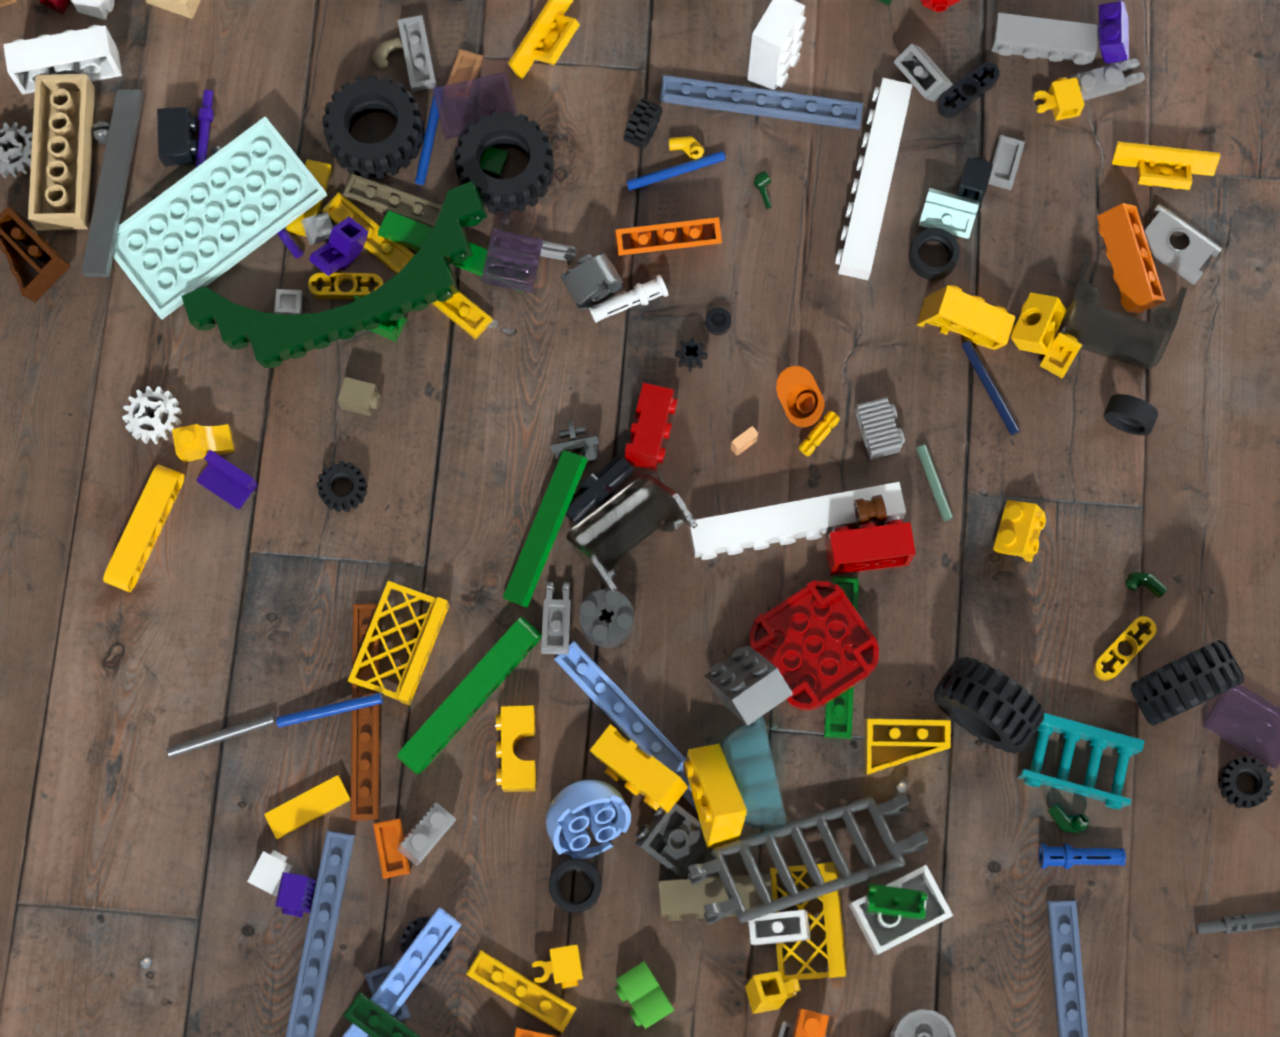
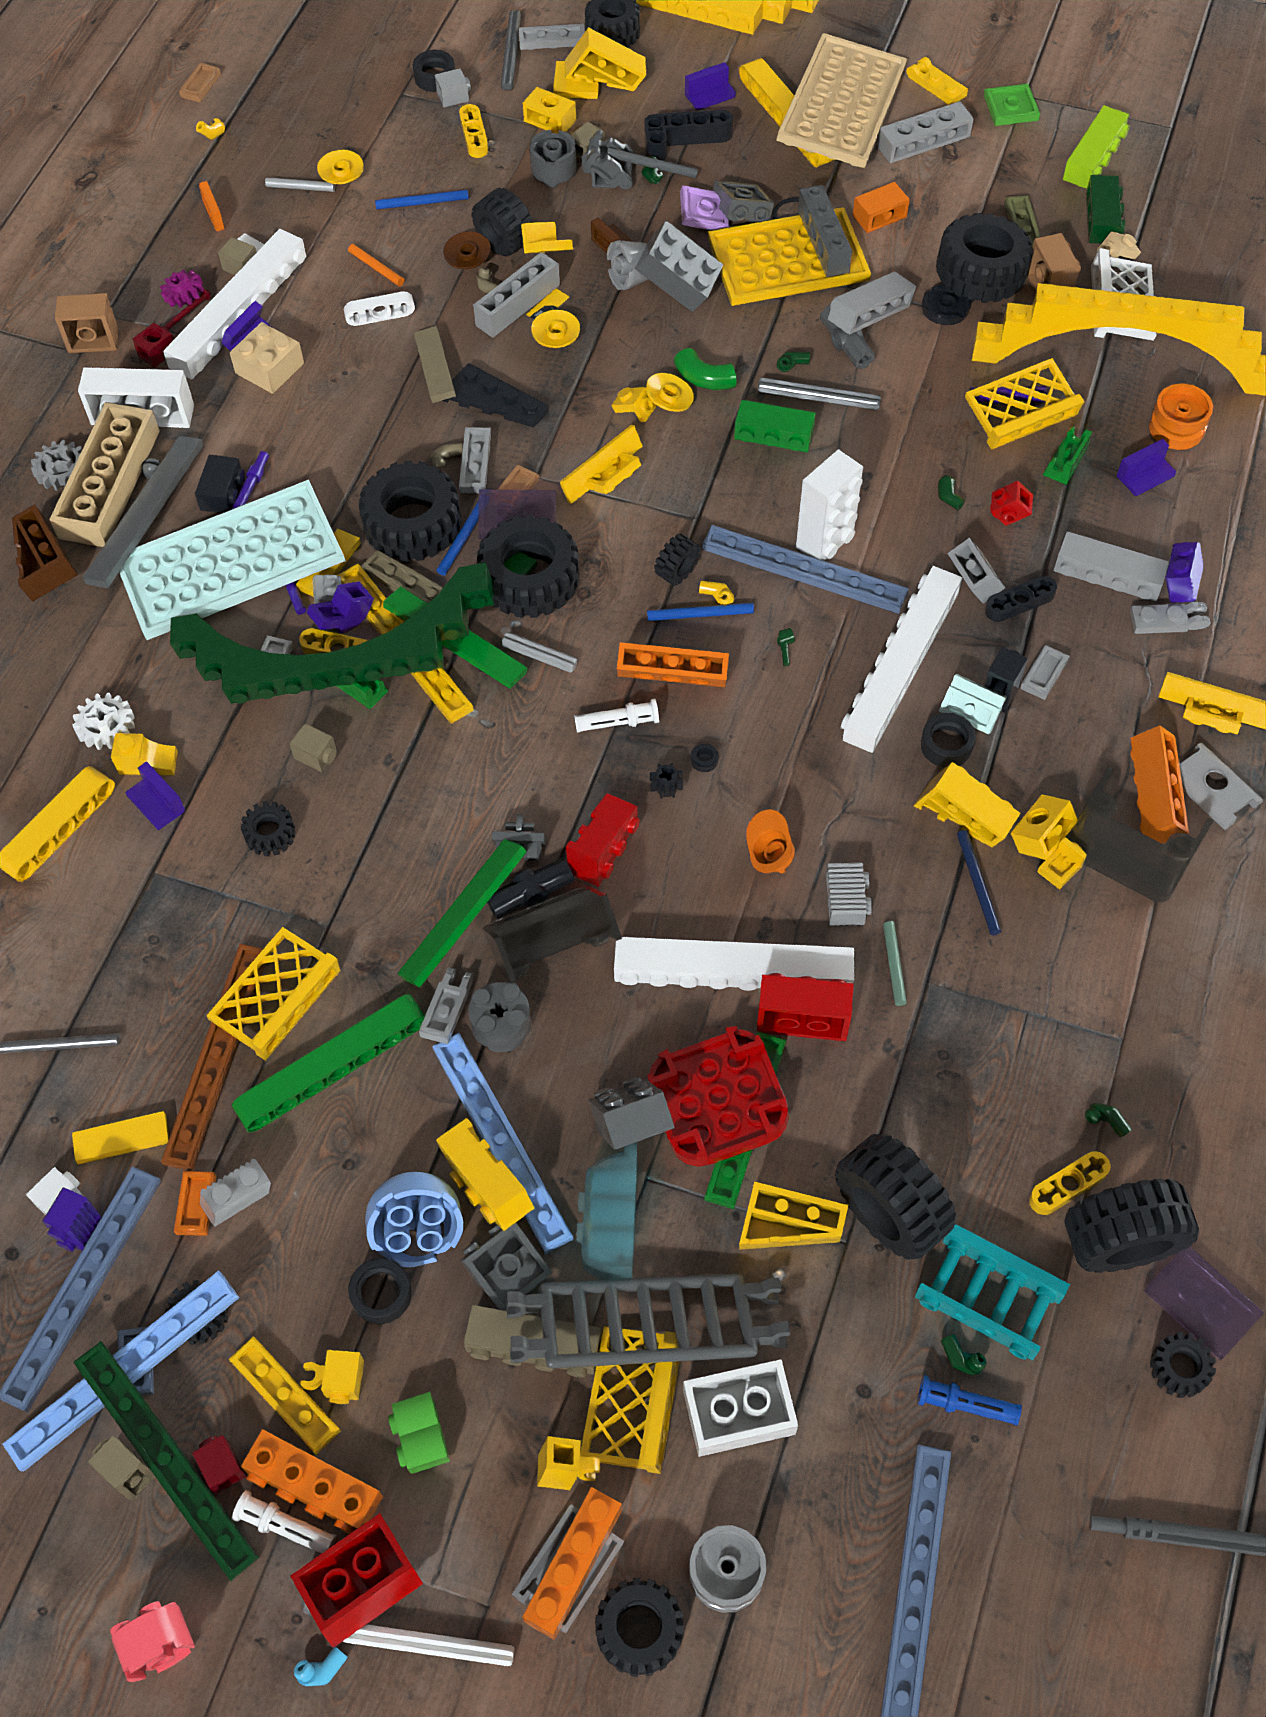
camera: 15 degrees right, 15 degrees down
blue bar [276,693,384,728] -> none
clear purple slope [481,229,544,293] -> none
yellow arch [496,706,536,792] -> none
dark grey brick [561,253,623,310] -> none
yellow wedge [683,744,747,849] -> none
light nougat tile [731,426,758,455] -> none
white brick [749,910,811,945] -> none
yellow axle [799,411,840,456] -> none
reddish brown wheel [854,495,887,526] -> none
green hinge [865,883,927,920] -> none
yellow bracket [993,500,1046,562] -> none
yellow brick [1033,77,1085,121] -> none
black tyre [1103,394,1159,436] -> none

